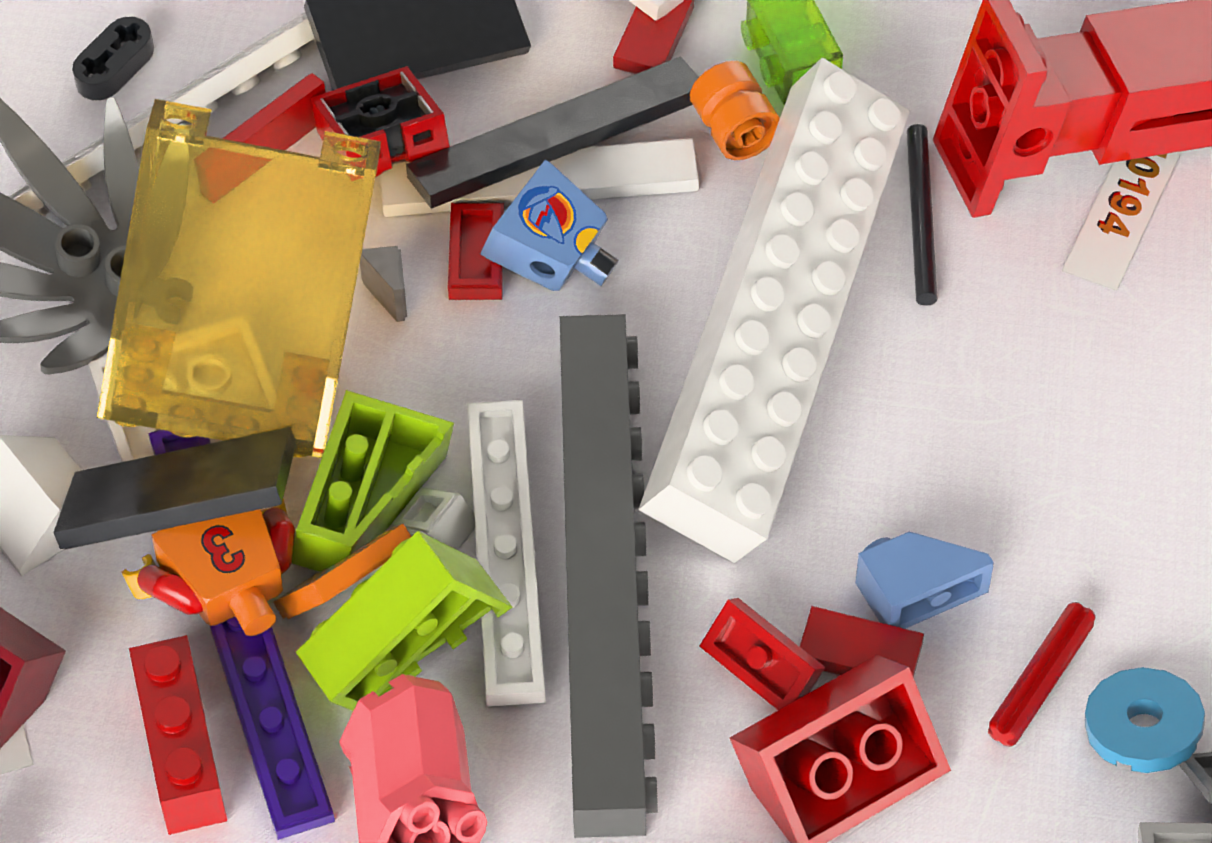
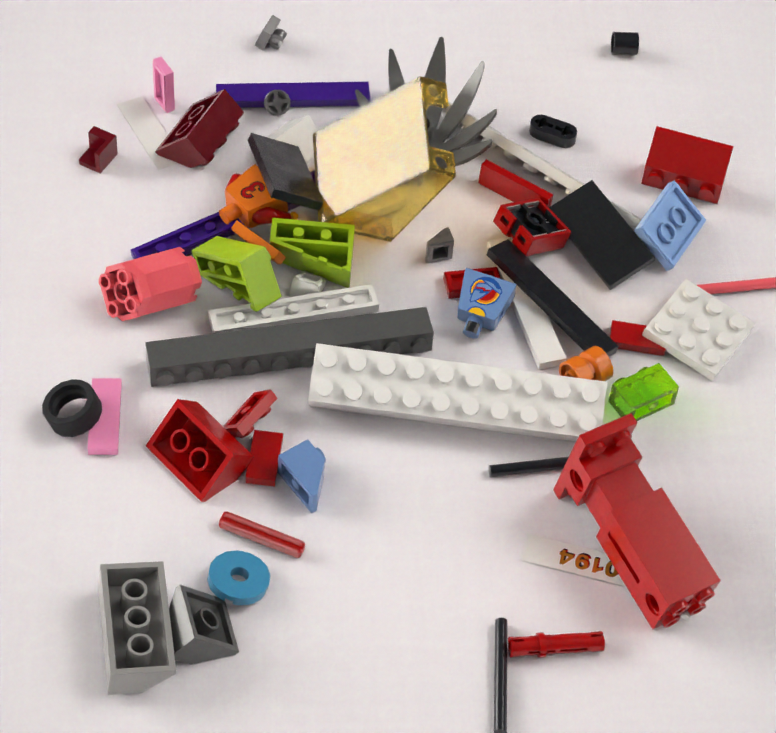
camera: 75 degrees right, 5 degrees down
red arch [129,635,227,835] -> none

